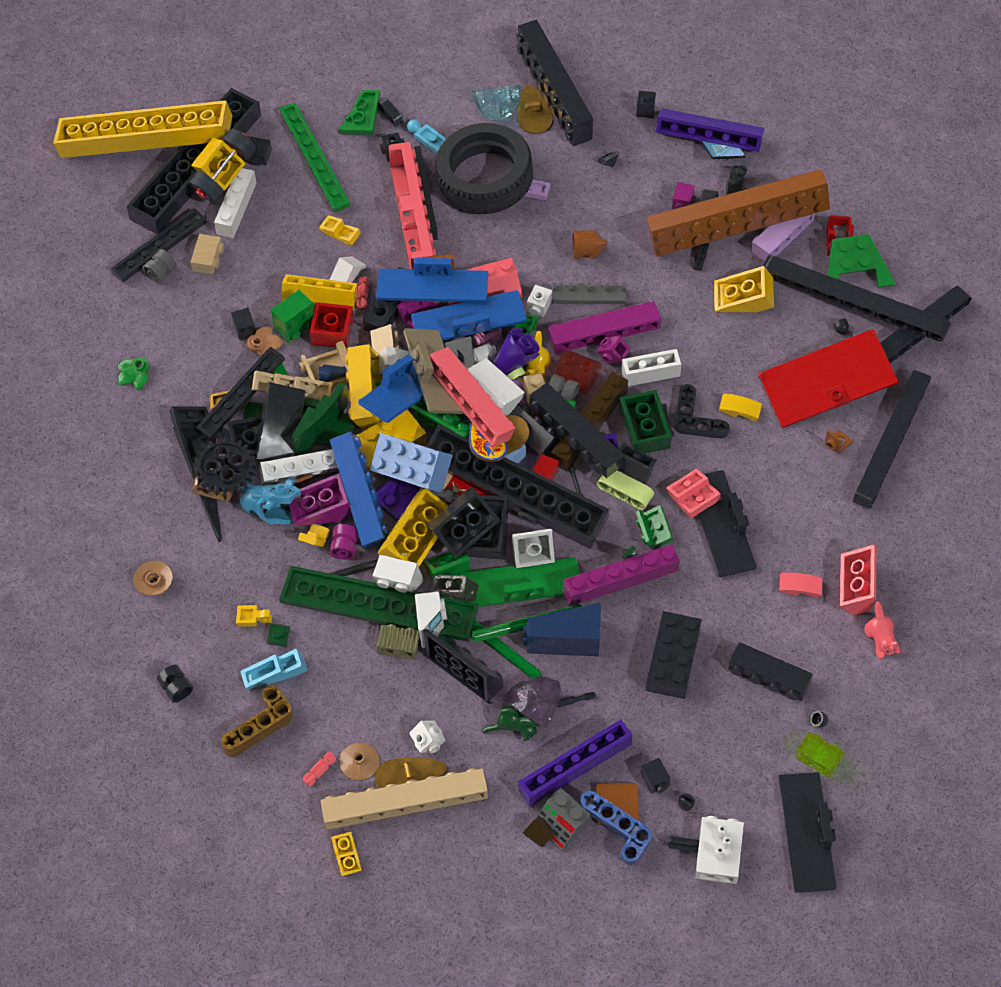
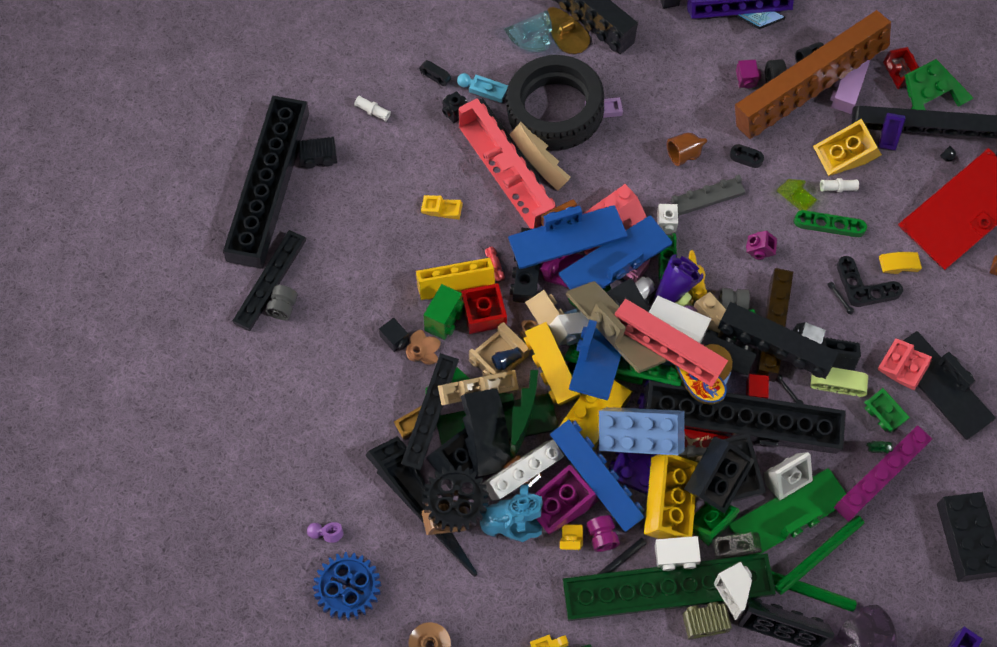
camera: 25 degrees left, 5 degrees up
yellow brick [53,101,232,158] -> none
green plate [118,357,149,390] -> none
brick [189,128,256,203] -> none
tan brick [191,234,224,274] -> none
white brick [214,168,256,238] -> none
green plate [279,102,350,213] -> none
white slope [330,256,366,283] -> none
green wing [338,90,381,135] -> none
dark blue slope [523,603,601,657] -> none
magenta brick [548,301,661,354] -> none
black piece [550,692,596,709] -> none
clear red brick [555,350,603,395] -> none
black slope [597,151,619,167] -> none
dark green brick [620,390,672,453] -> none
white brick [622,349,681,386] -> none
black axle [693,242,710,271] -> none
black piece [725,165,747,195] -> none
none -> medium lavender plate [307,522,344,543]
none -> blue gear [313,552,381,621]
none -> white pin [354,95,391,122]
none -> tan slope [509,122,570,191]
none -> black beam [730,144,764,168]
none -> clear neon green slope [777,179,817,211]
none -> brick [793,322,826,344]
none -> green beam [794,210,867,237]
none -> white pin [820,178,859,193]
none -> dark purple tile [878,113,906,151]

